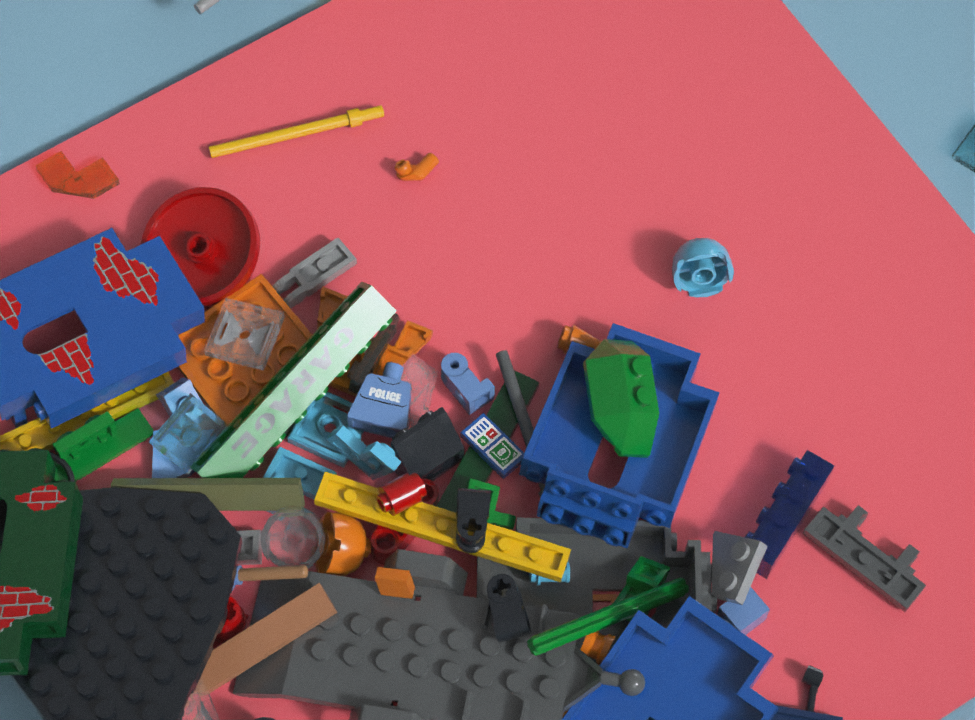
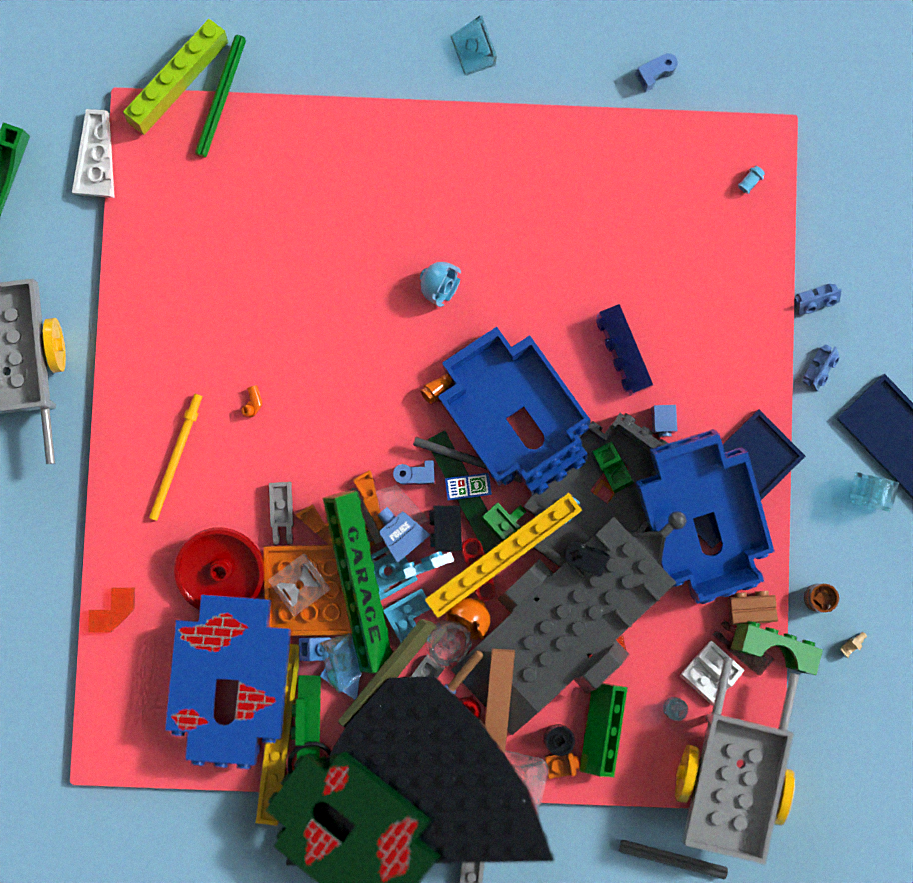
camera: 55 degrees left, 20 degrees up
orange tile [375,567,415,599] -> none
red brick [376,472,427,516] -> none
black piece [456,488,491,553] -> none
green axle [527,577,689,656] -> none
orange wheel [580,631,616,665] -> none
green wedge [583,339,659,458] -> none
light grey wing [711,531,768,605] -> none
black hand [802,665,823,712] -> none
dark grey hinge [803,505,926,612] -> none

